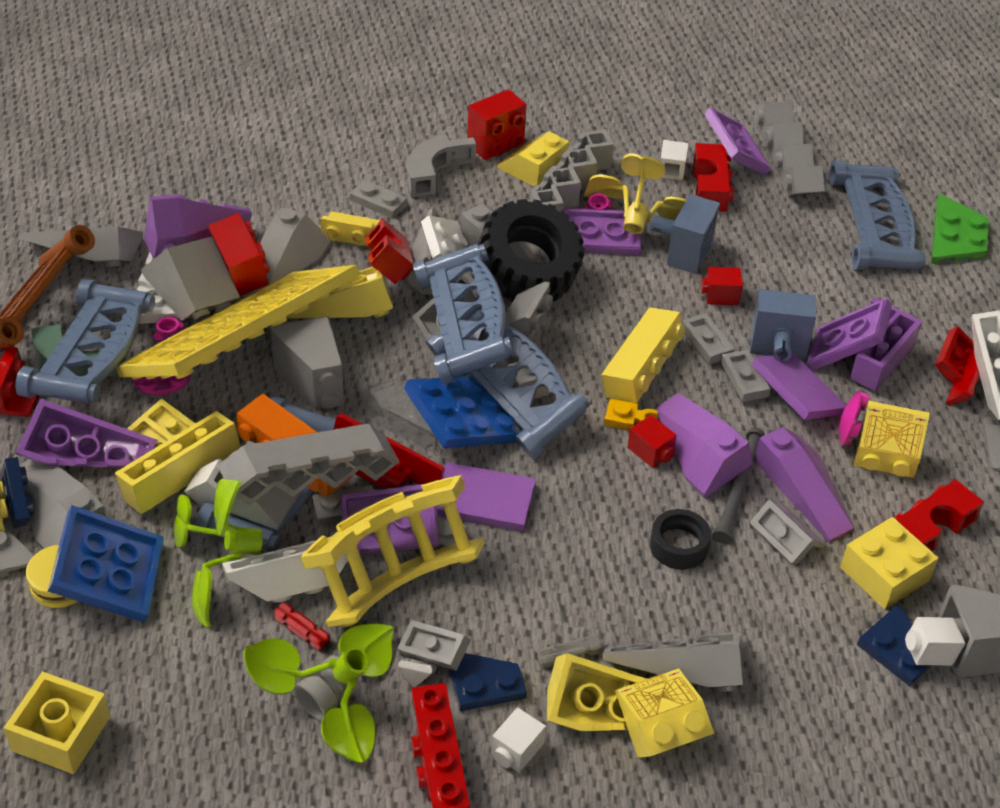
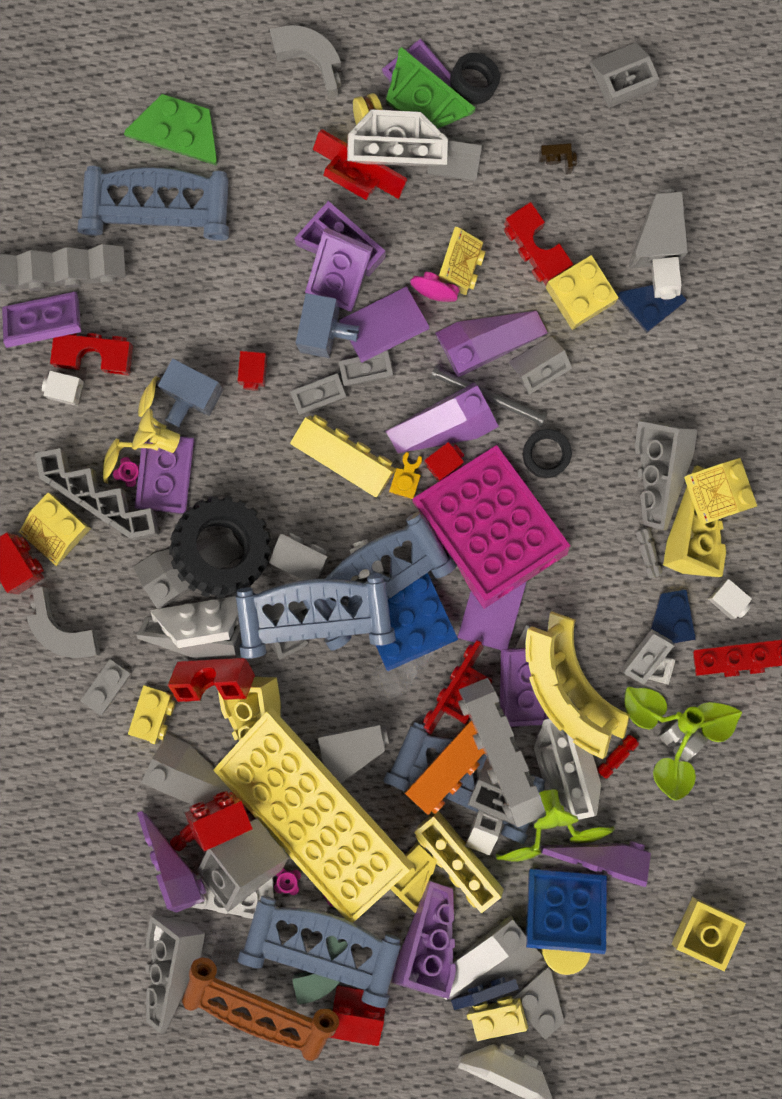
camera: 80 degrees left, 40 degrees up
none -> dark pink piece [412,445,570,609]
none -> medium lavender wedge [540,841,651,887]

